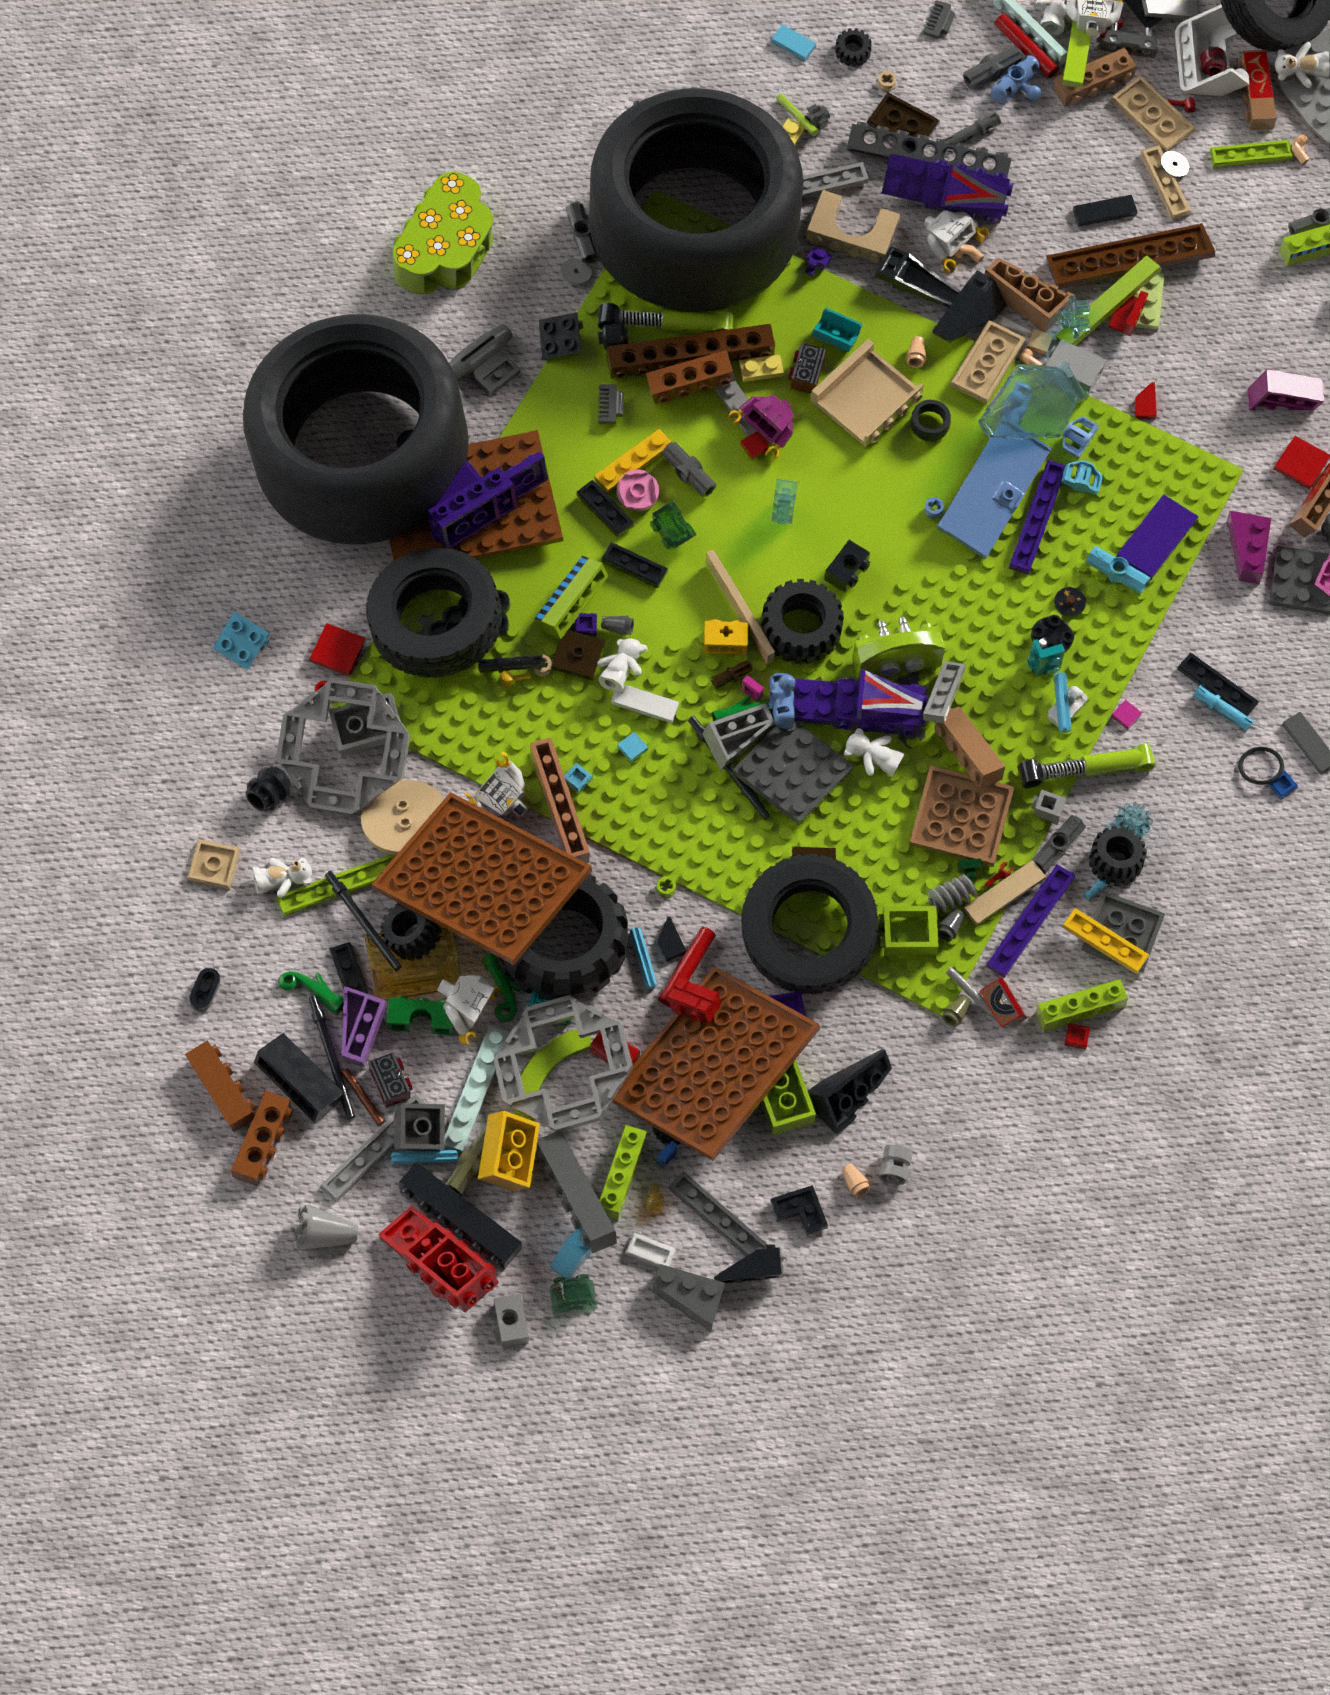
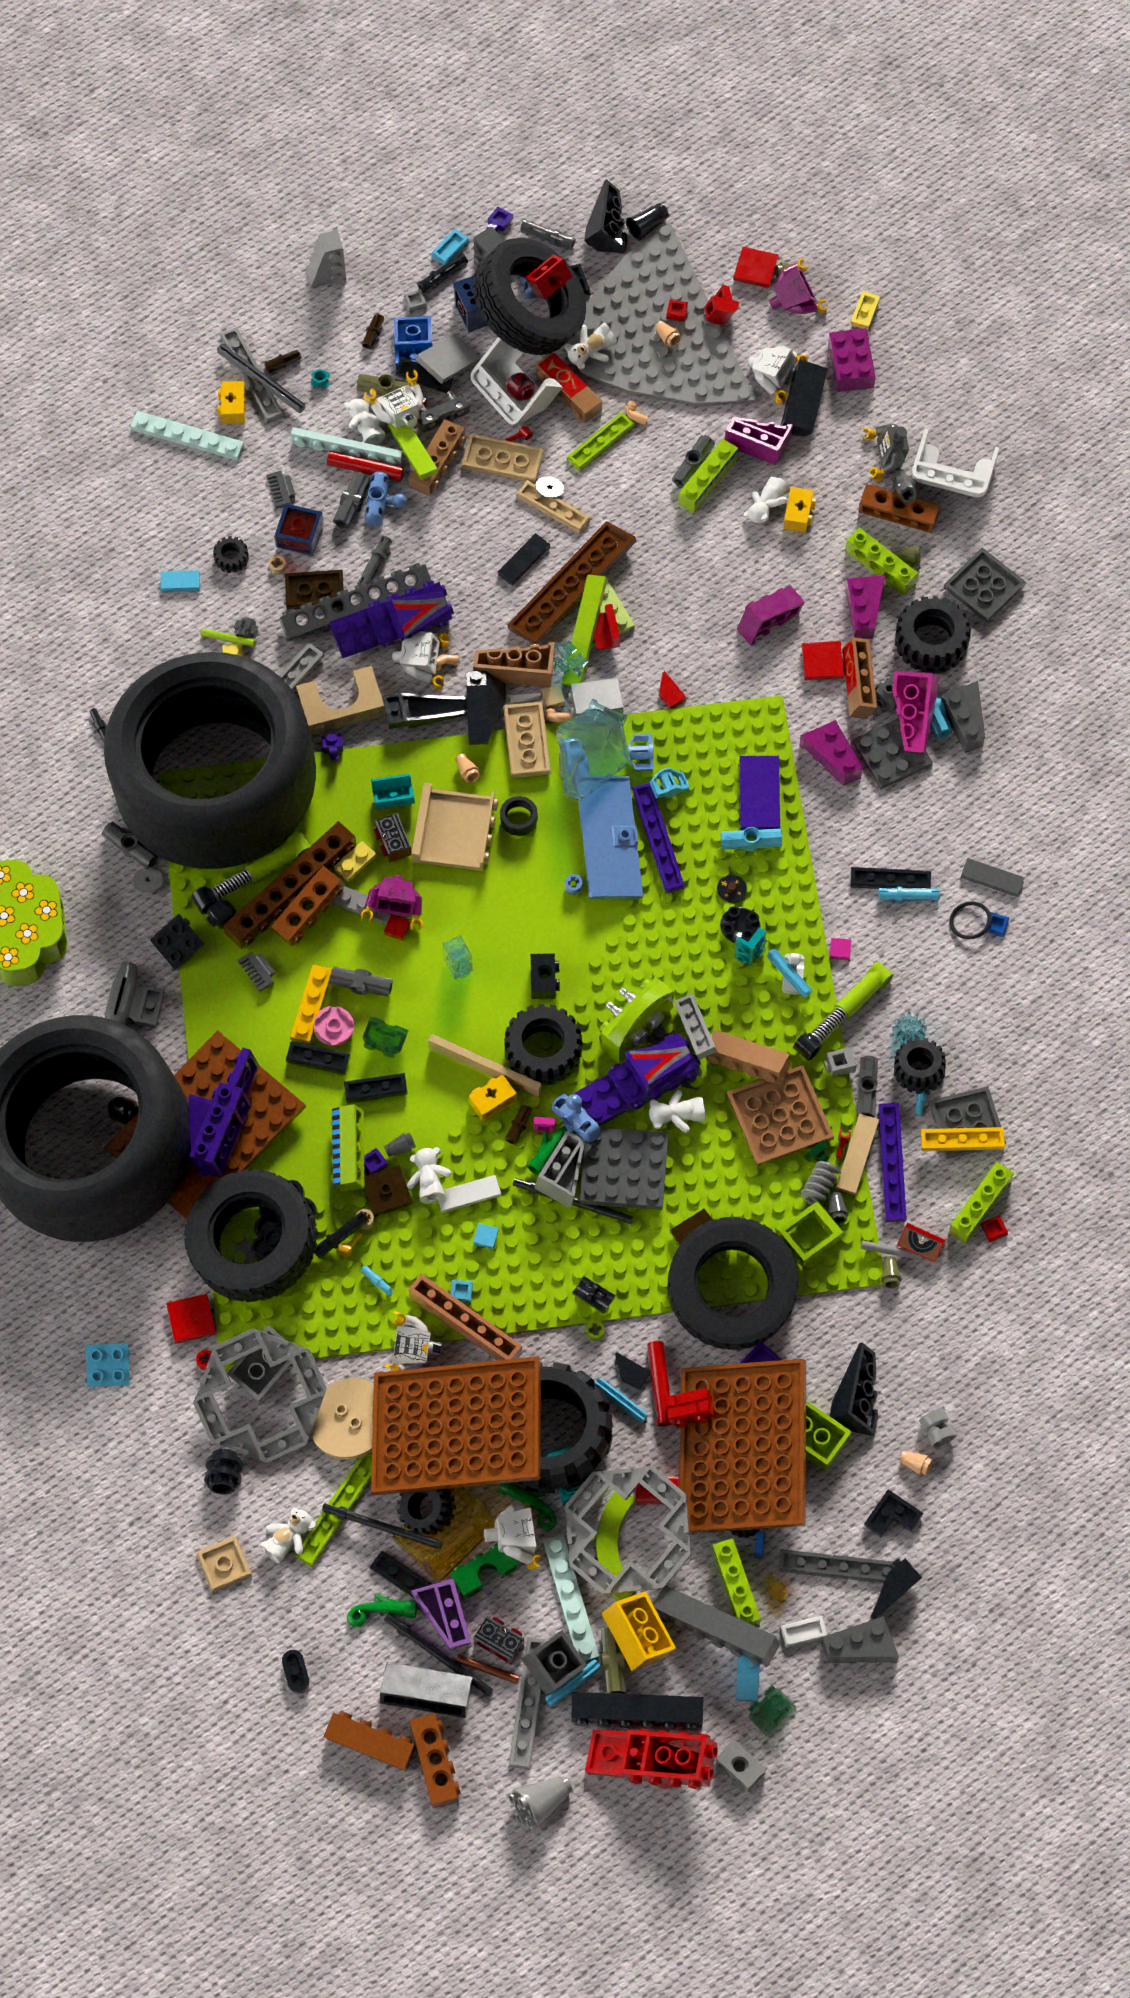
camera: 30 degrees left, 0 degrees up
none -> piece [274,503,324,556]
none -> medium azure piece [360,1265,392,1296]
none -> black hips [572,1276,615,1314]

